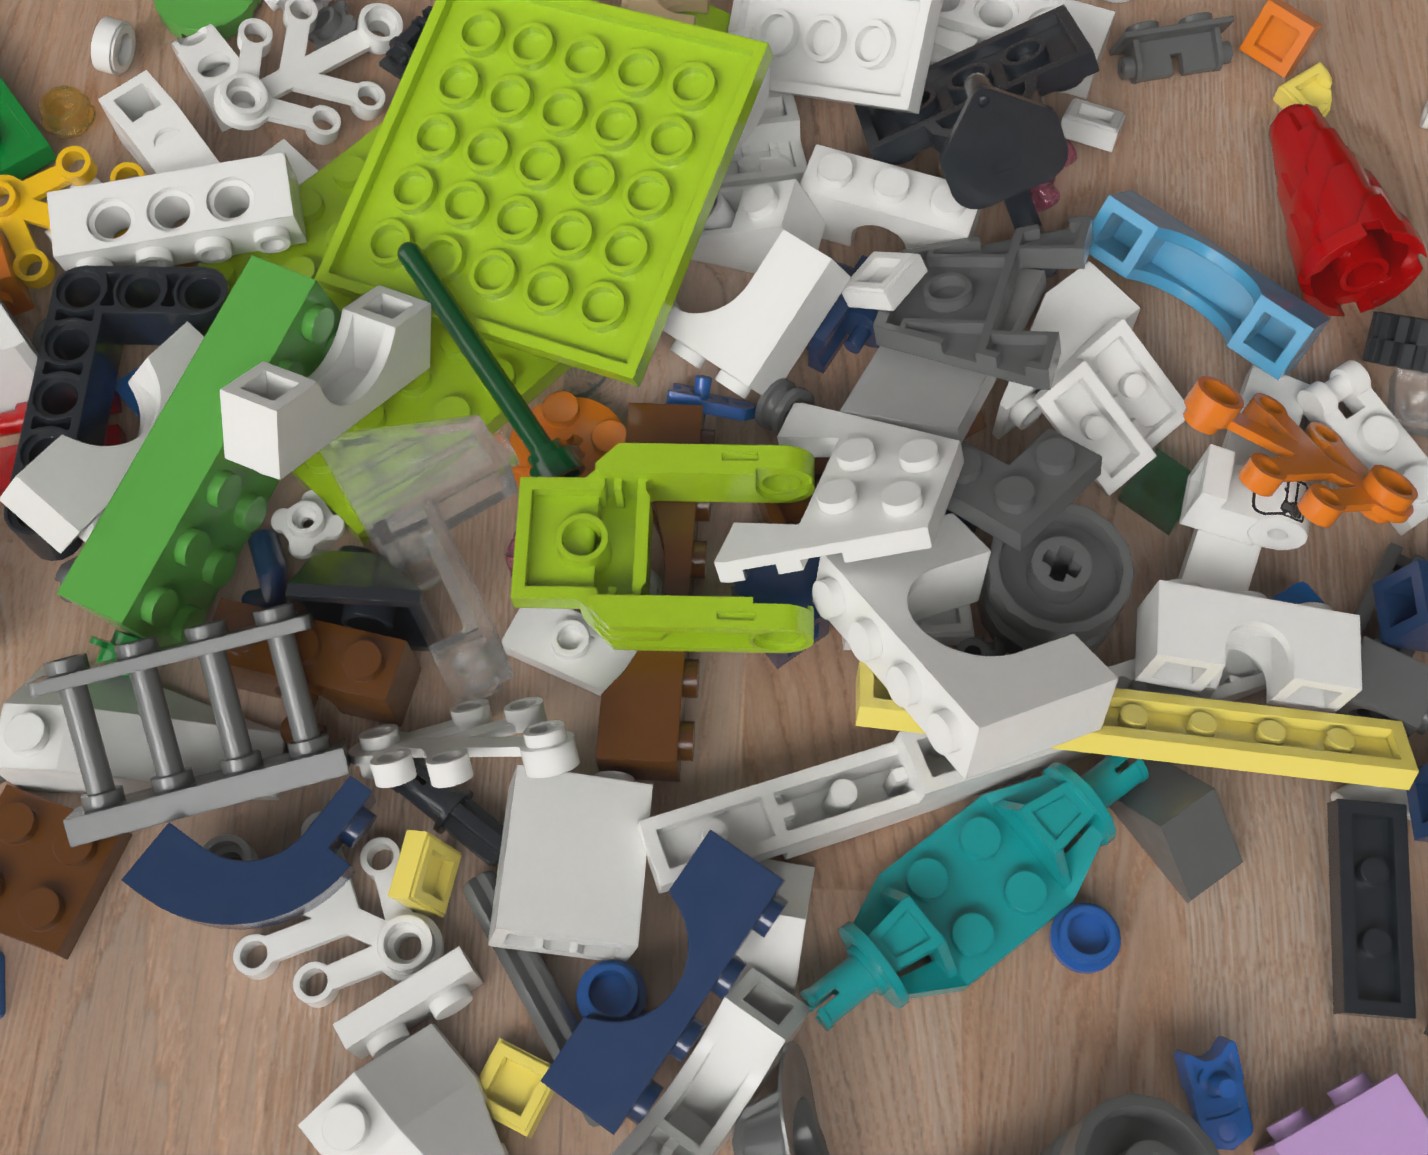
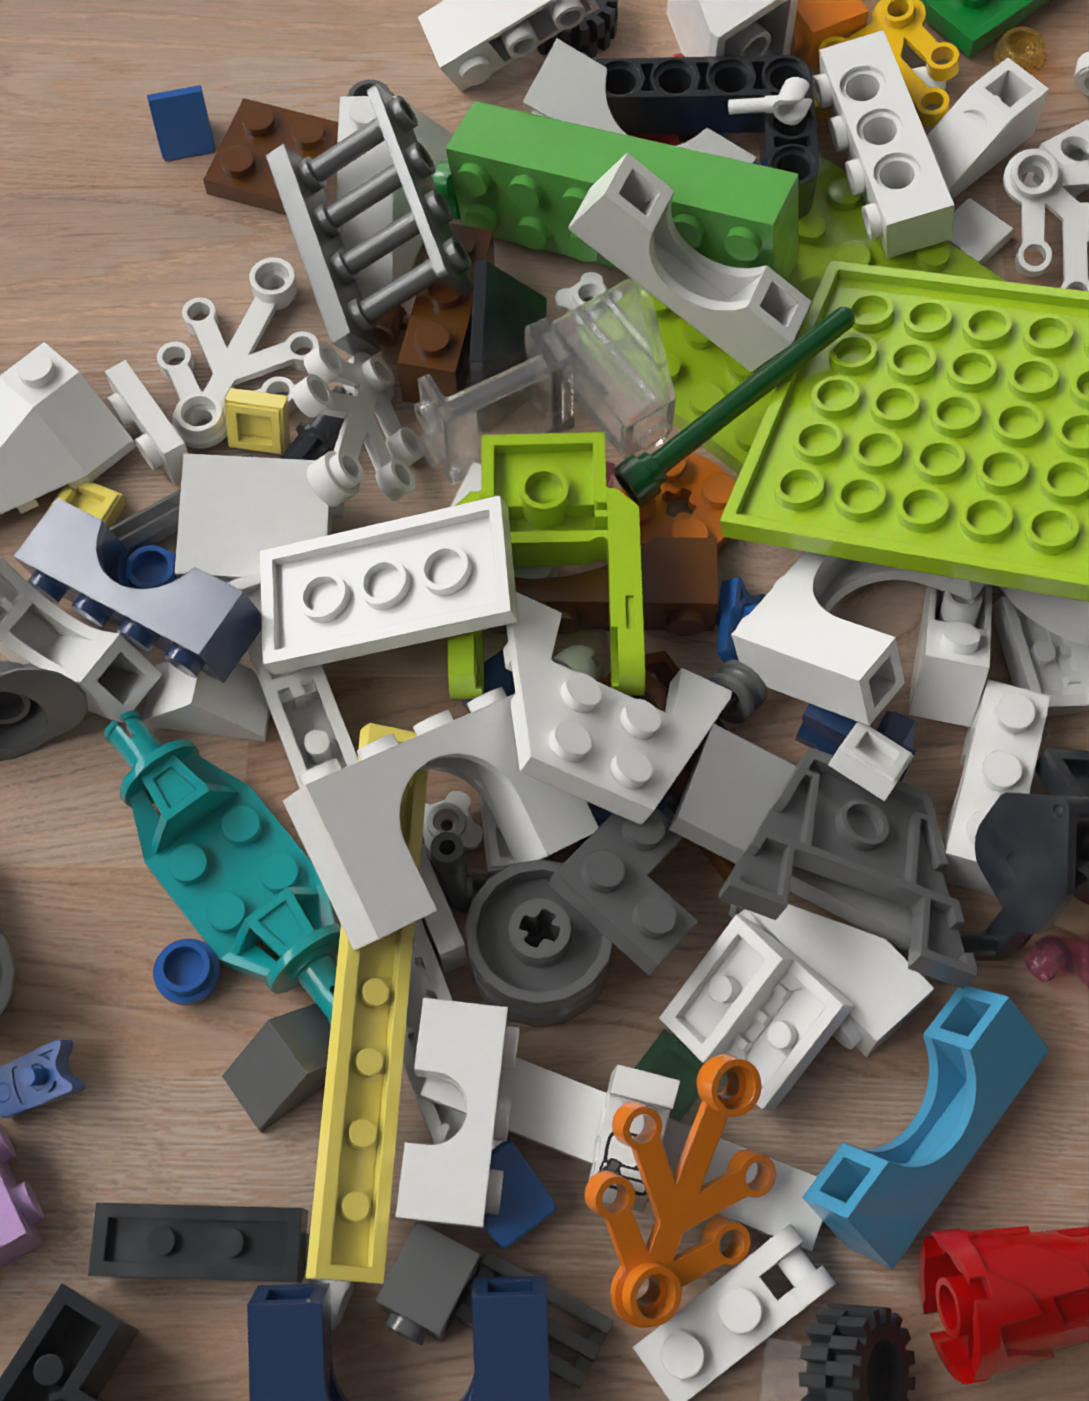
camera: 85 degrees right, 0 degrees up
dark blue arch [121,775,377,930] -> none
dark blue arm [241,529,288,608] -> none
none -> white plate [260,496,518,675]
none -> white hand [728,77,812,125]

